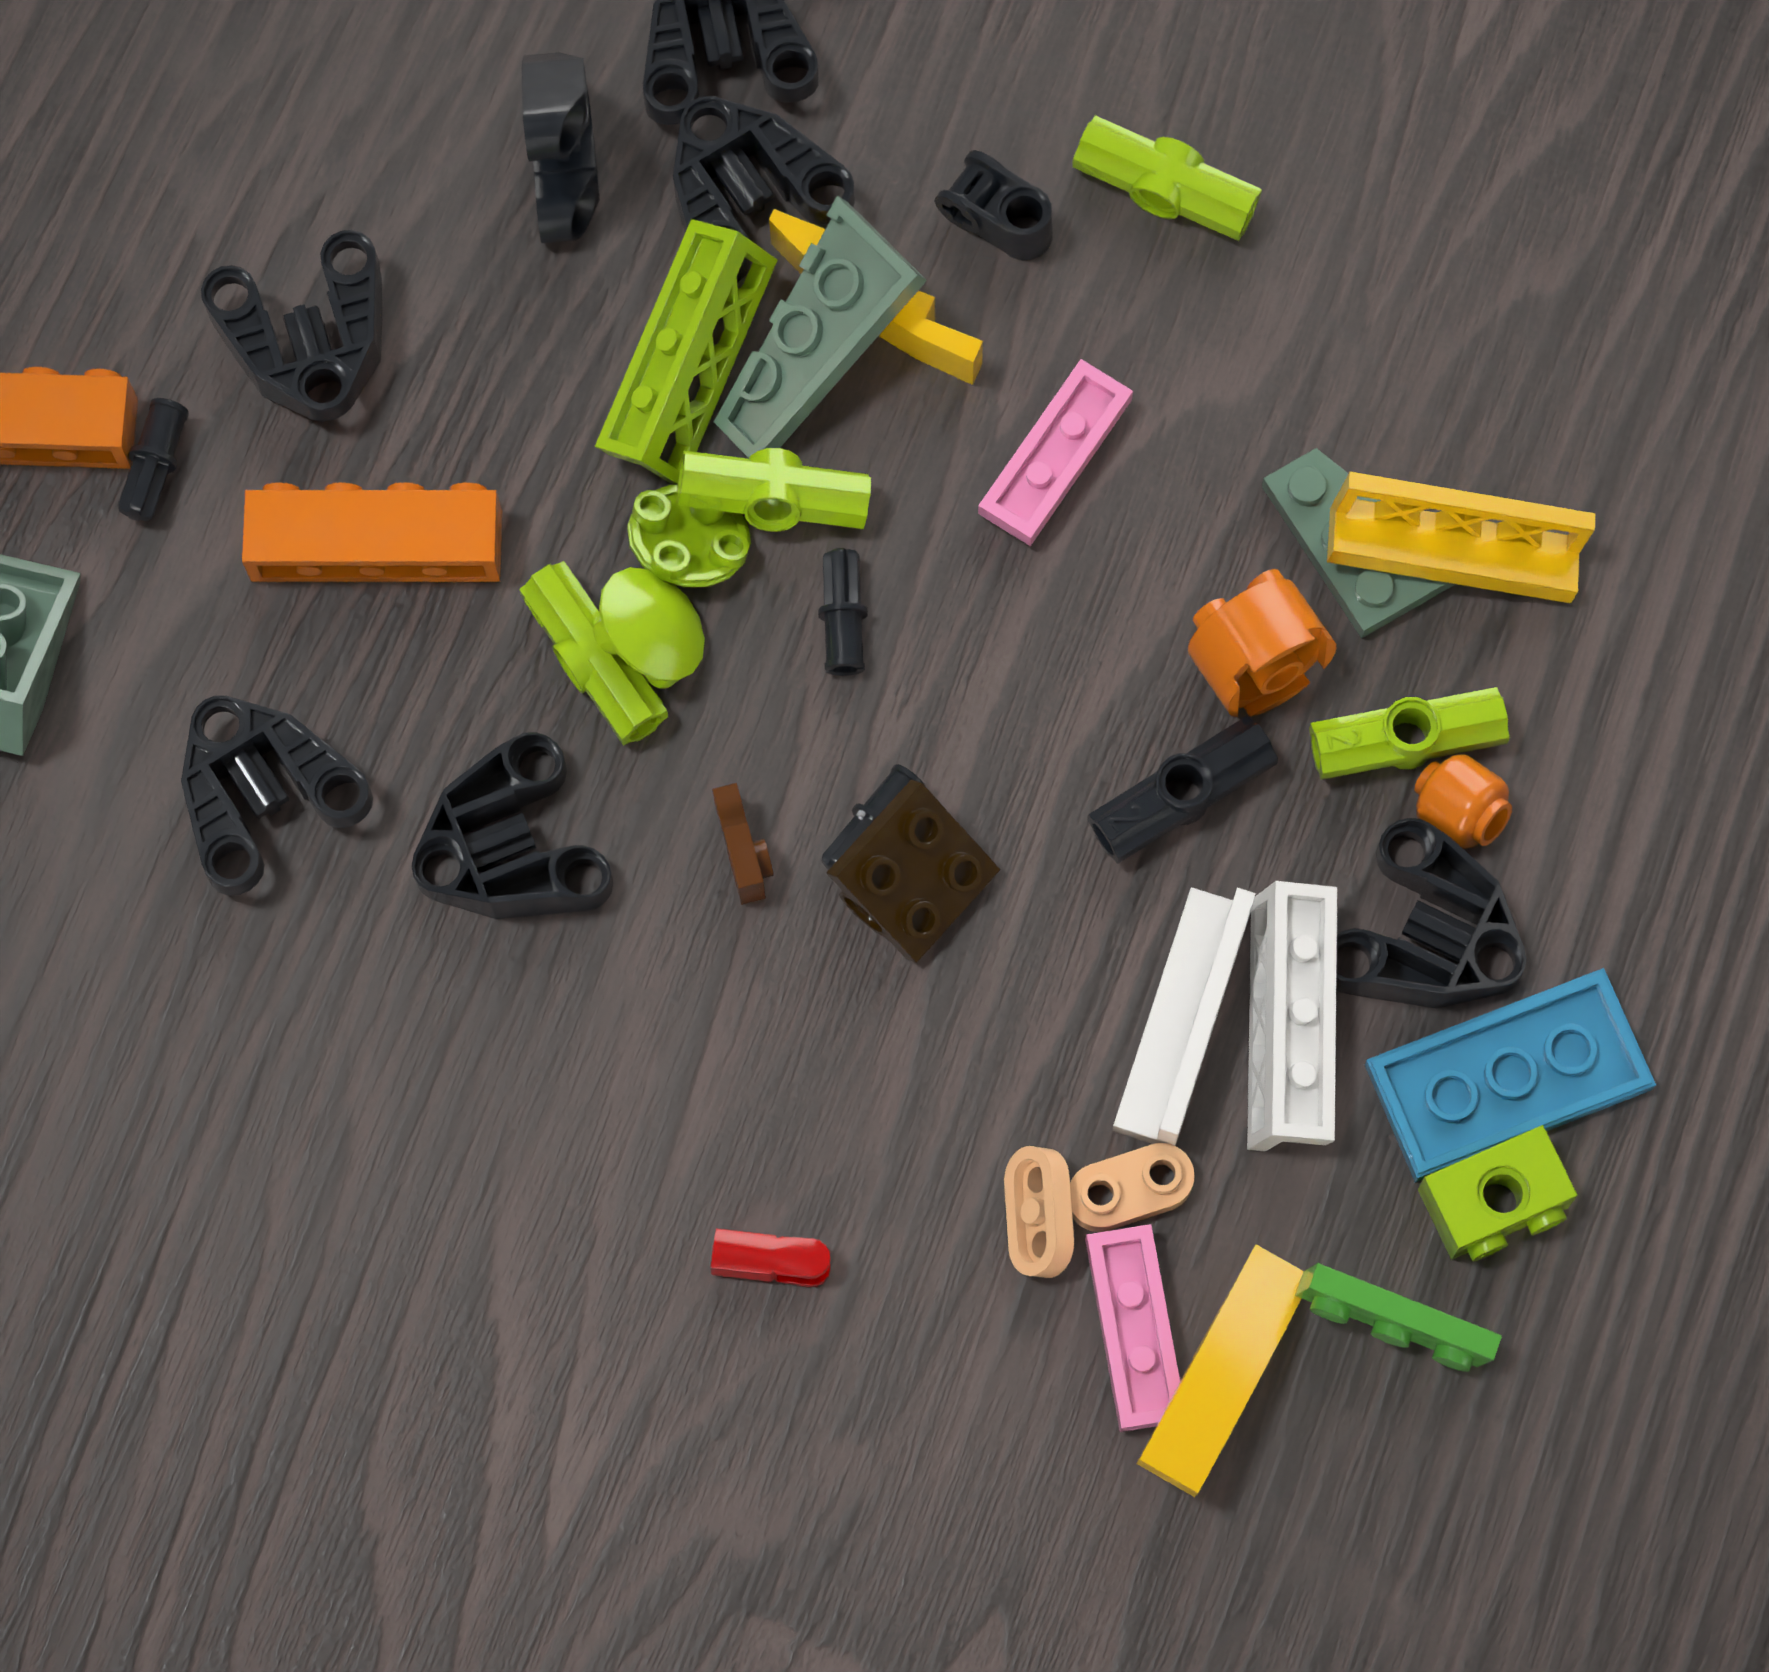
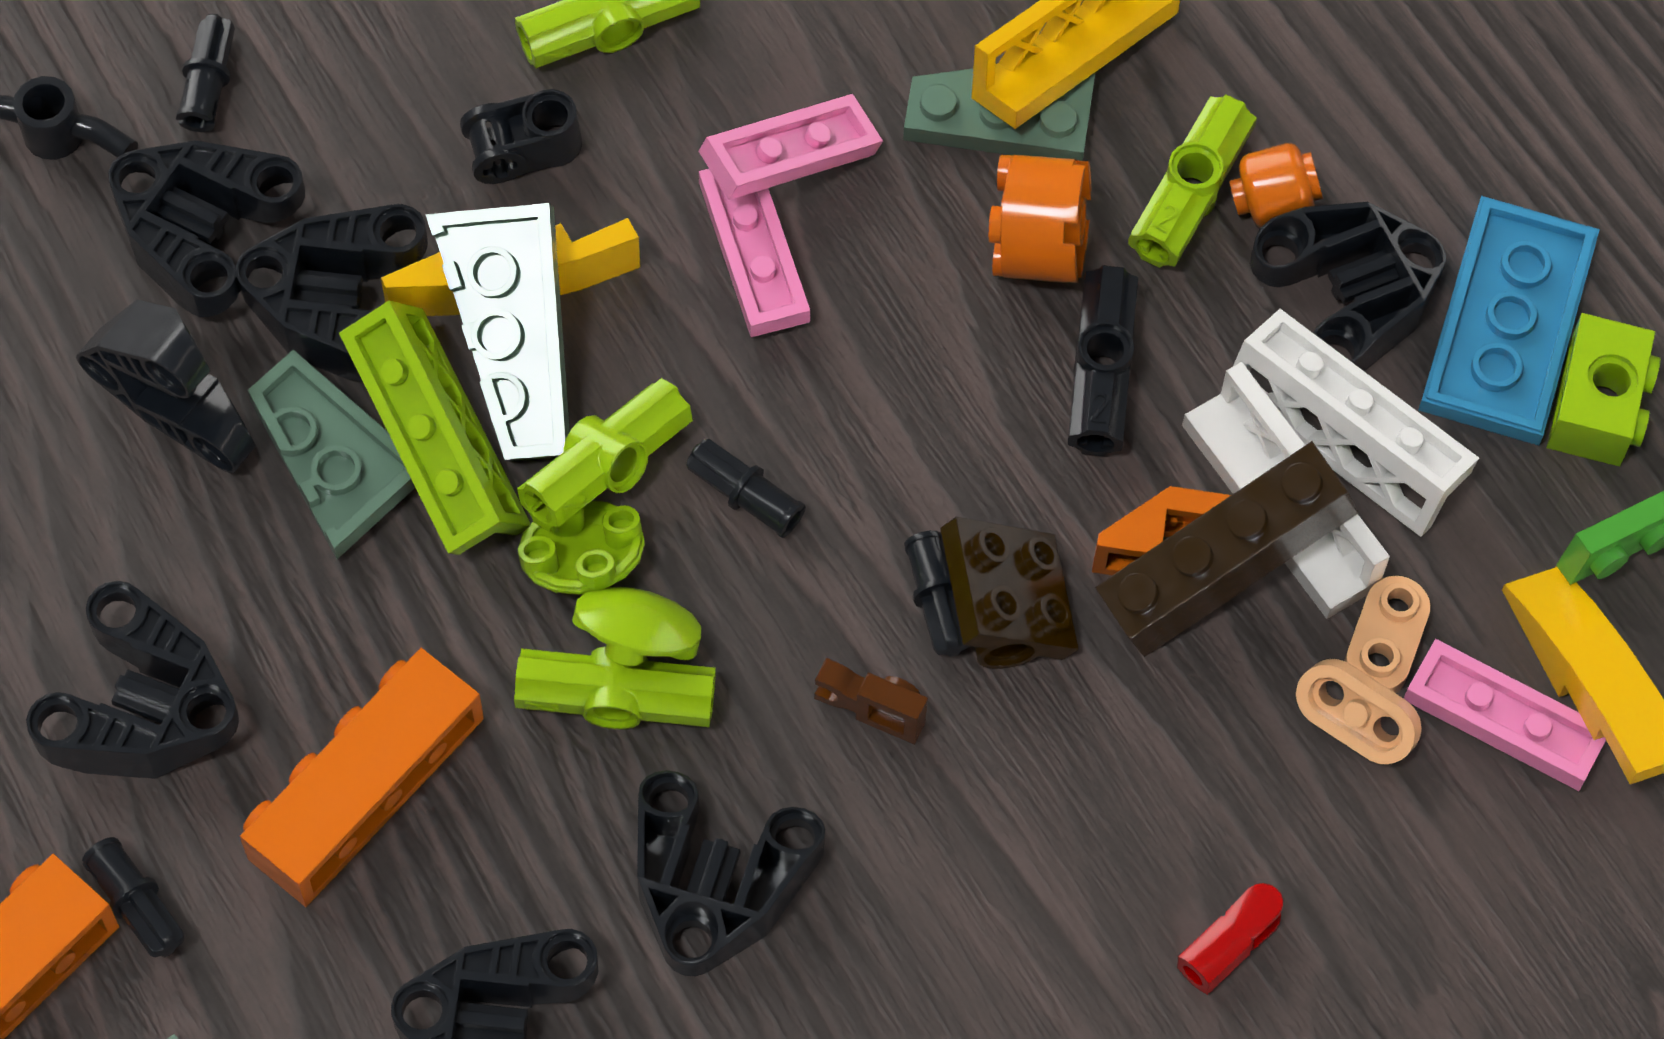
camera: 55 degrees left, 10 degrees down
none -> sand green wing [248,350,415,559]
none -> bright pink plate [698,94,883,200]
none -> orange slope [1092,486,1231,575]
none -> dark brown brick [1095,441,1359,657]

